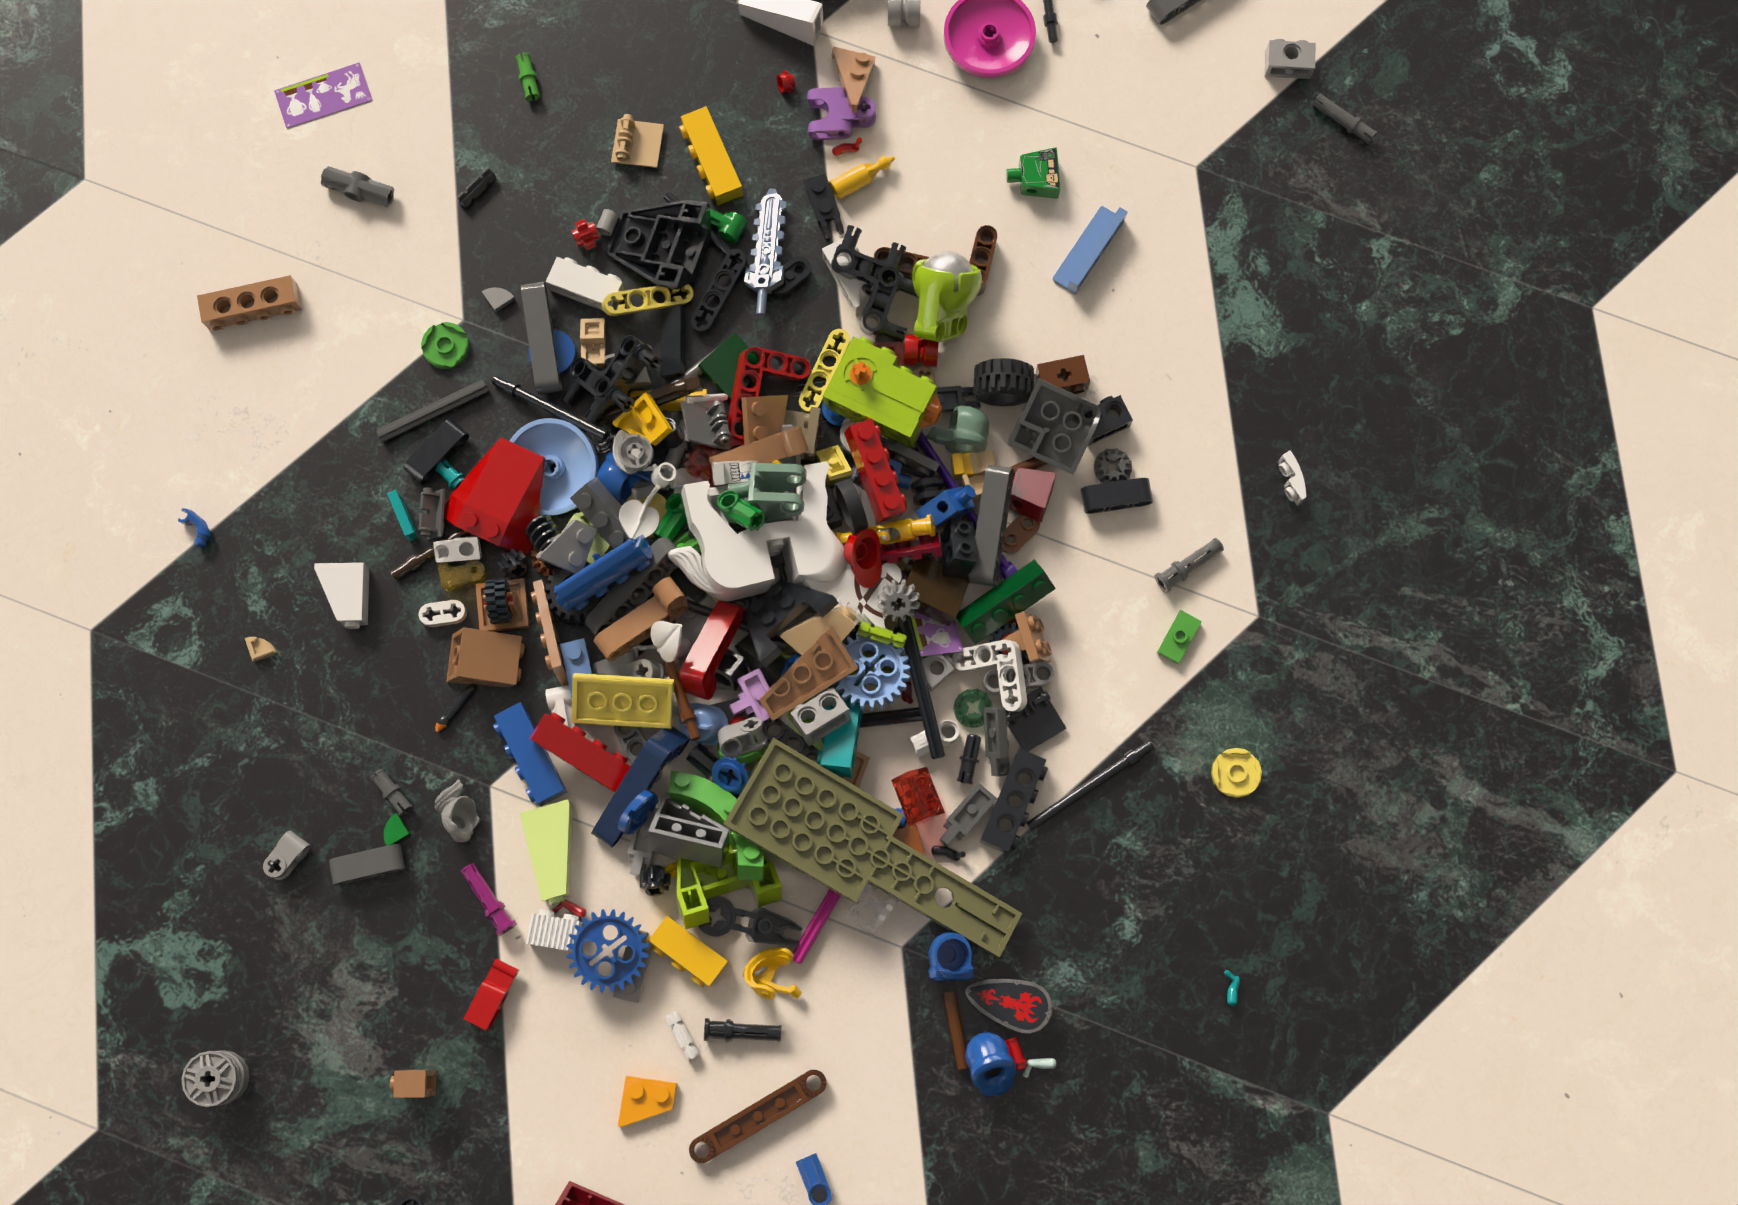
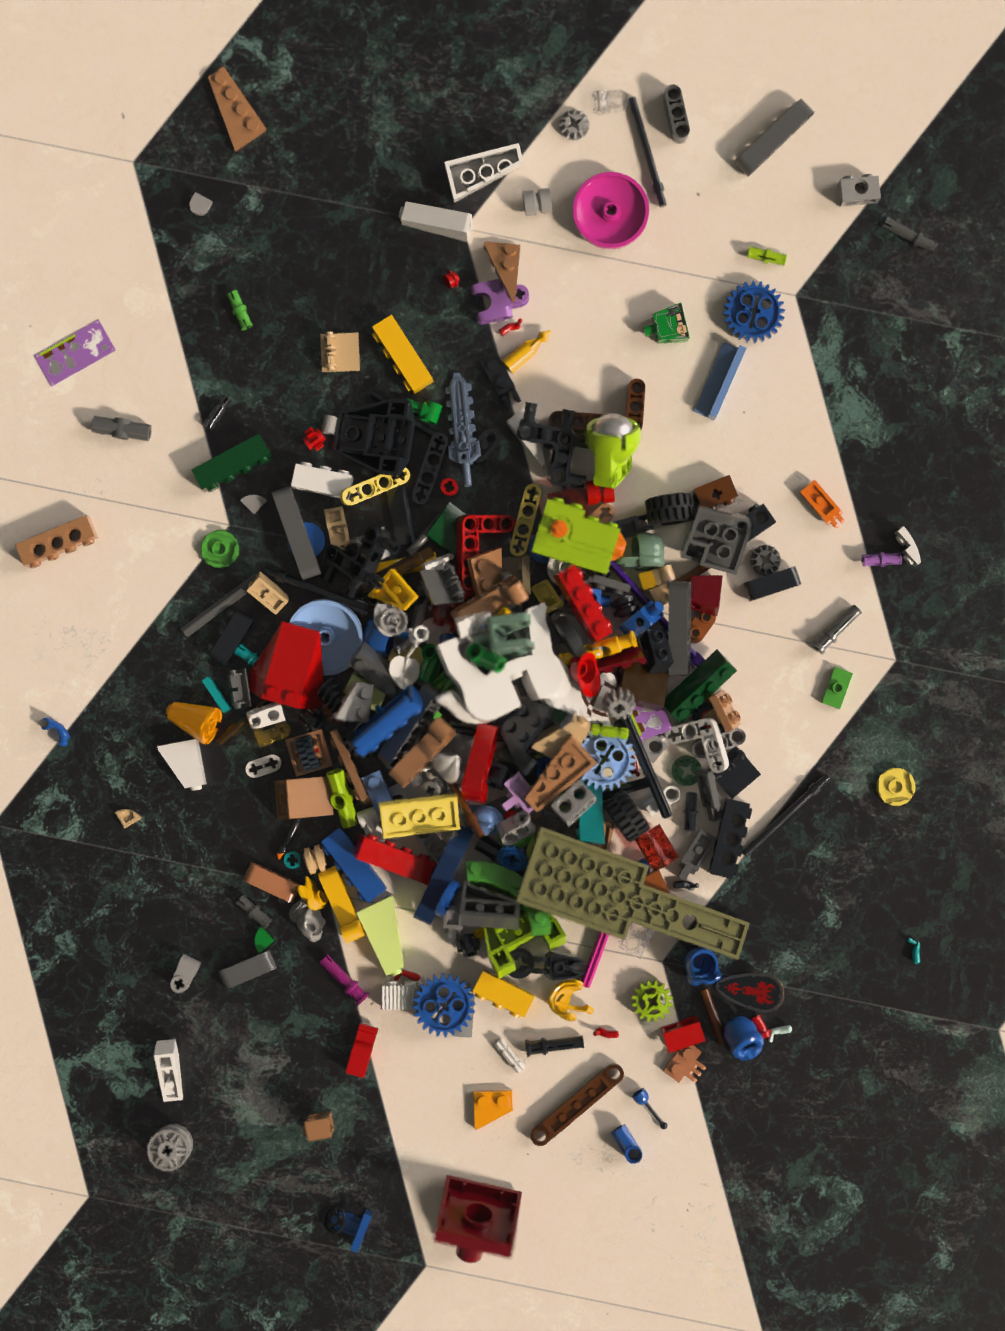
camera: 10 degrees left, 10 degrees up
none -> white slope [154,1039,183,1102]
none -> light orange cone [166,702,222,744]
none -> dark green brick [191,434,272,493]
none -> nougat beam [243,862,300,903]
none -> tan hinge [247,571,289,615]
none -> teal bush [284,851,302,869]
none -> yellow plate [297,876,328,911]
none -> tan wheel [303,845,327,874]
none -> yellow beam [318,866,366,944]
none -> lime piece [326,768,359,828]
none -> red bush [440,478,458,496]
none -> red piece [593,1027,619,1038]
none -> black tyre [603,789,650,842]
none -> lime gear [631,980,673,1022]
none -> hinge [632,1088,668,1130]
none -> red hinge [660,1016,705,1053]
none -> nougat hinge [663,1045,707,1083]
none -> blue gear [723,281,785,344]
none -> lime pin [747,246,787,266]
none -> orange hinge [799,479,845,529]
none -> medium lavender pin [861,552,902,567]

